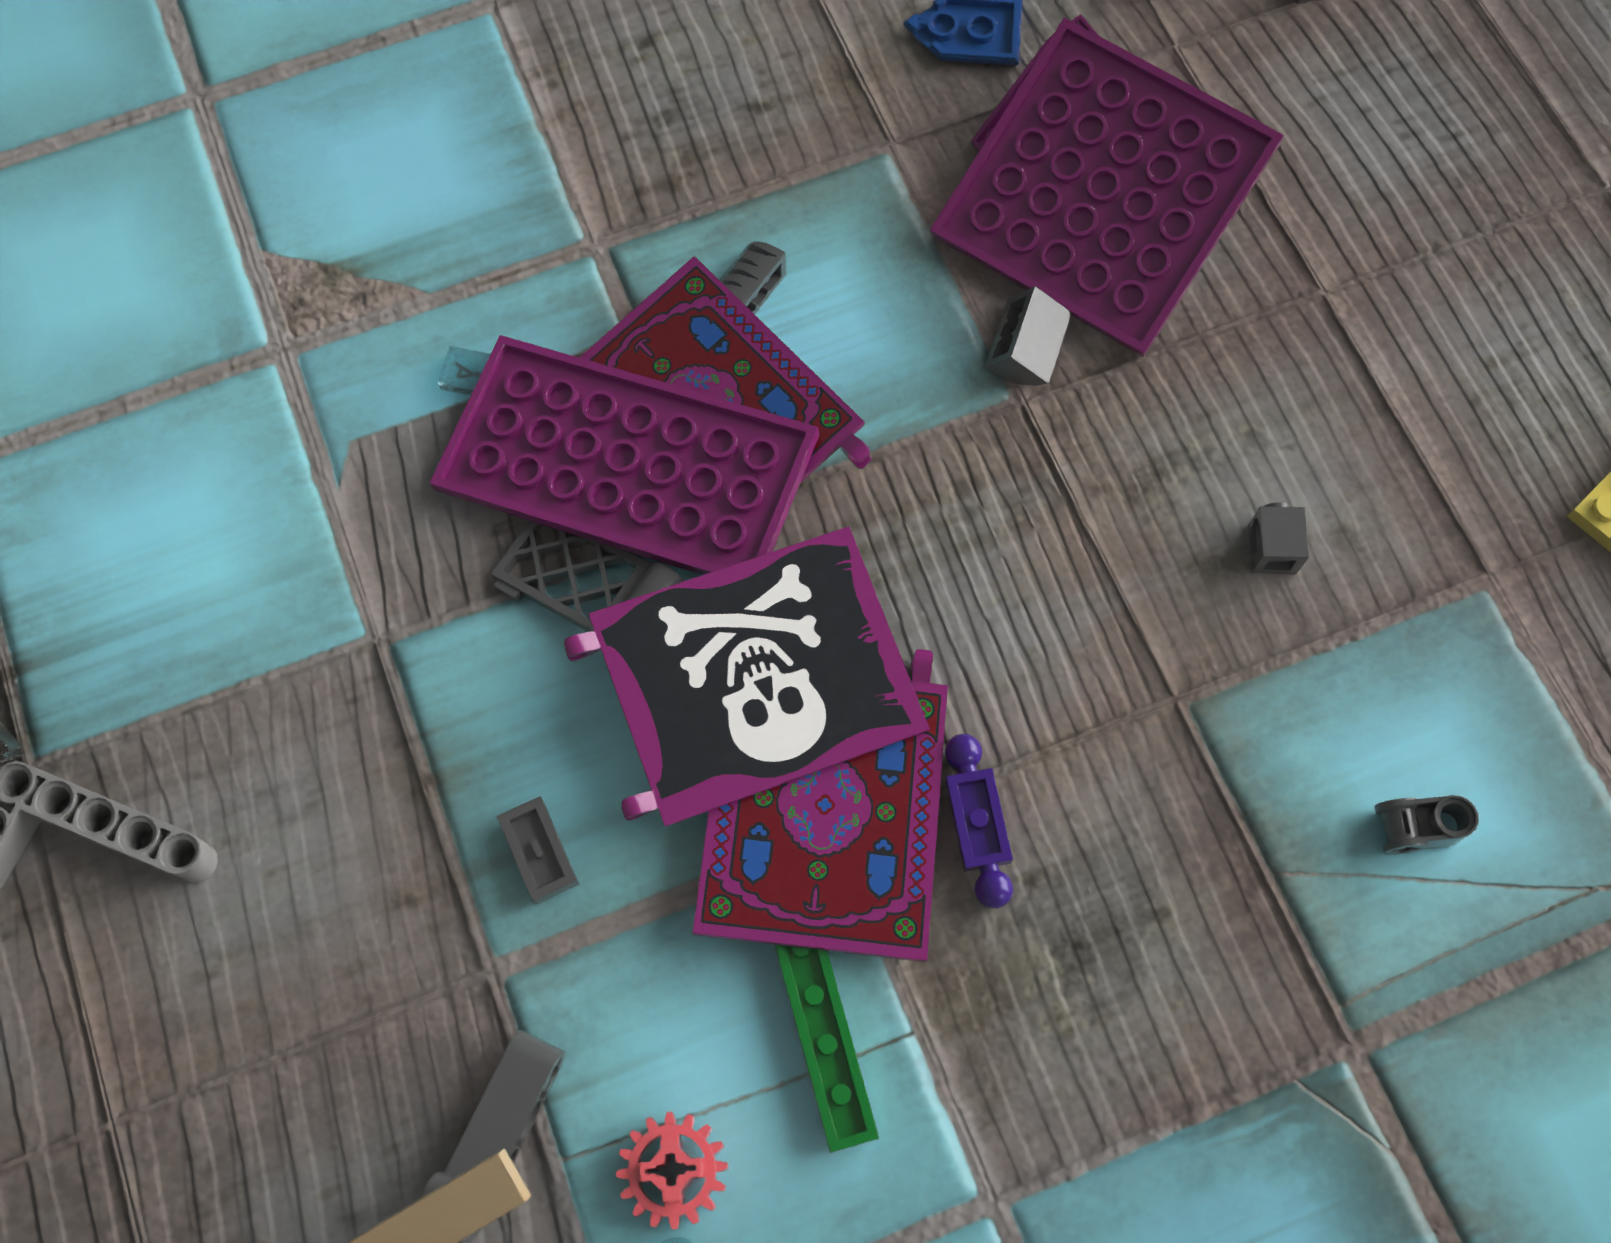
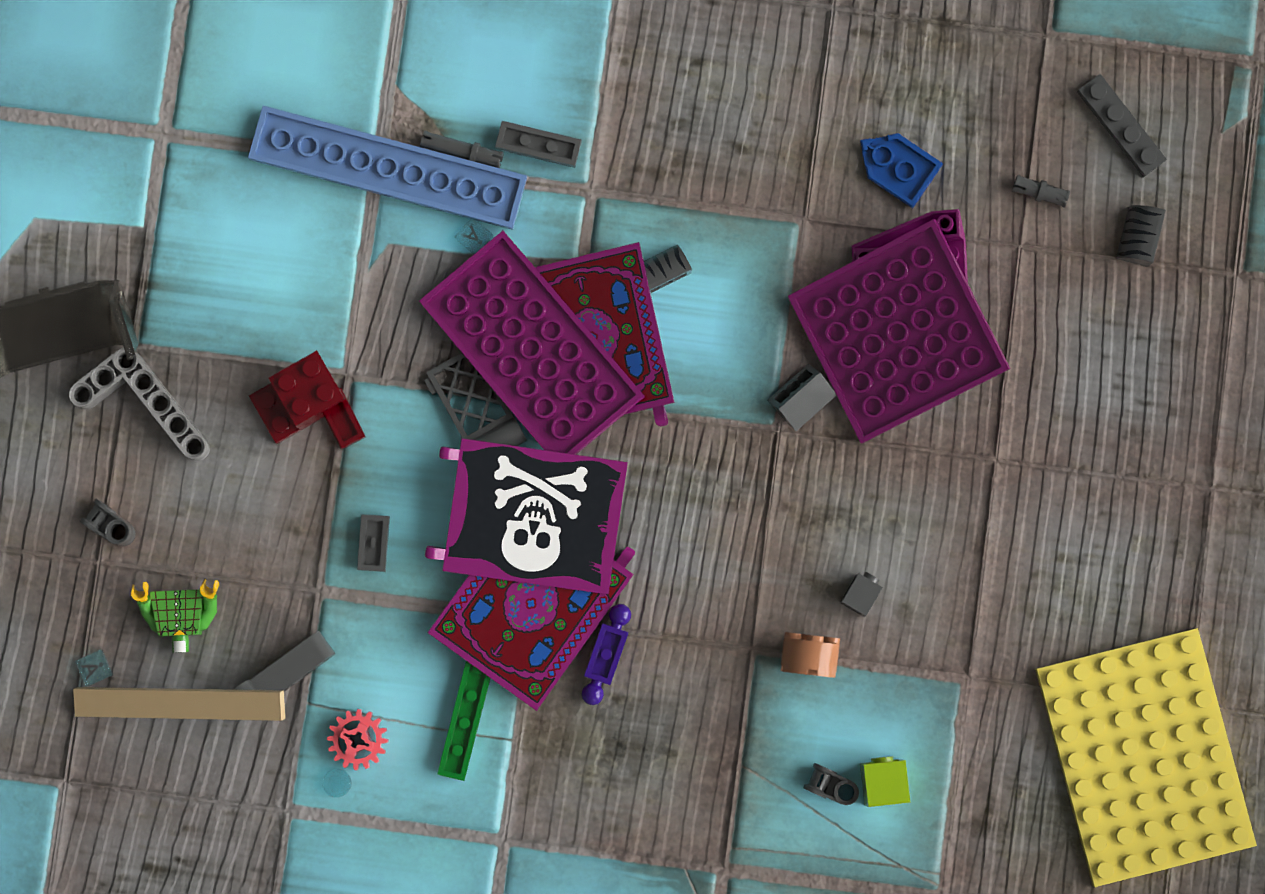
camera: 25 degrees right, 15 degrees up
none -> dark grey piece [80,498,136,546]
none -> bright green torso [131,579,219,653]
none -> medium blue plate [248,106,527,230]
none -> dark red bracket [249,350,345,444]
none -> dark red tile [323,388,366,450]
none -> dark grey pin [420,131,504,168]
none -> dark grey plate [495,121,582,168]
none -> nougat brick [781,632,840,678]
none -> lime head [860,756,911,807]

